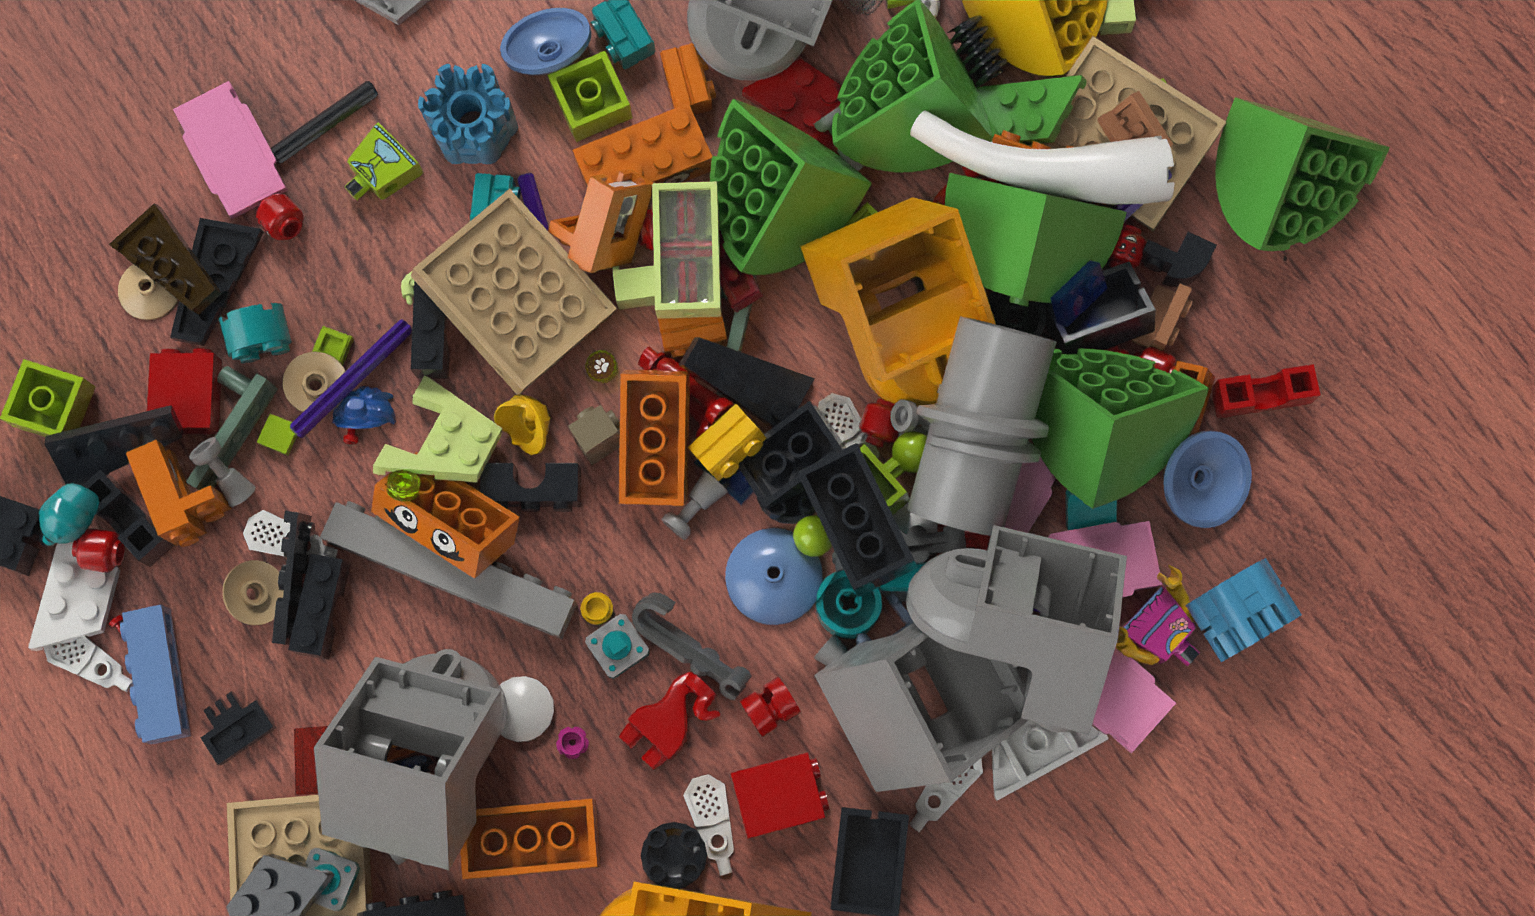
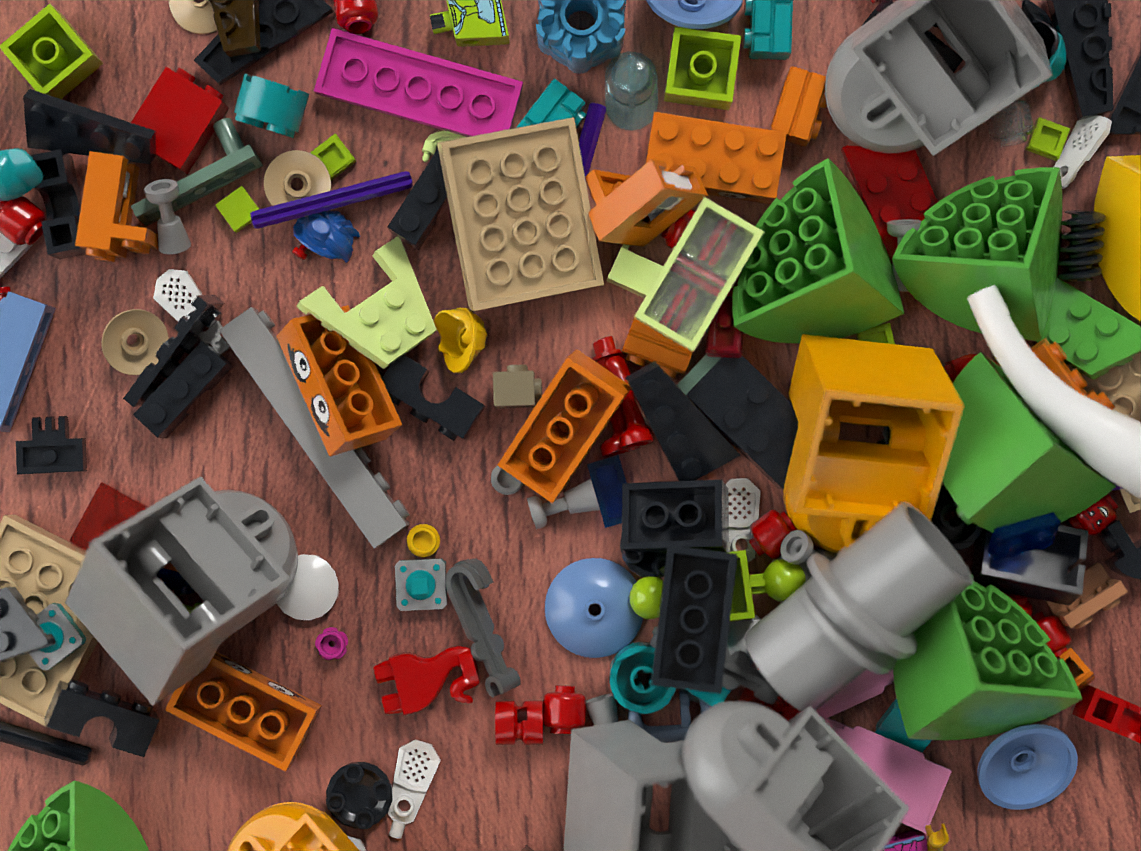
camera: 30 degrees right, 10 degrees up
clear neon green tile [386,470,421,502] -> none
tile [585,350,618,383] -> none
yellow brick [688,404,766,481] -> none
red brick [731,752,830,839] -> none
none -> dark pink plate [314,28,523,137]
none -> light grey tile [491,465,523,495]
none -> red head [543,685,586,734]
none -> clear light blue piece [605,51,658,131]
none -> black brick [686,355,798,489]

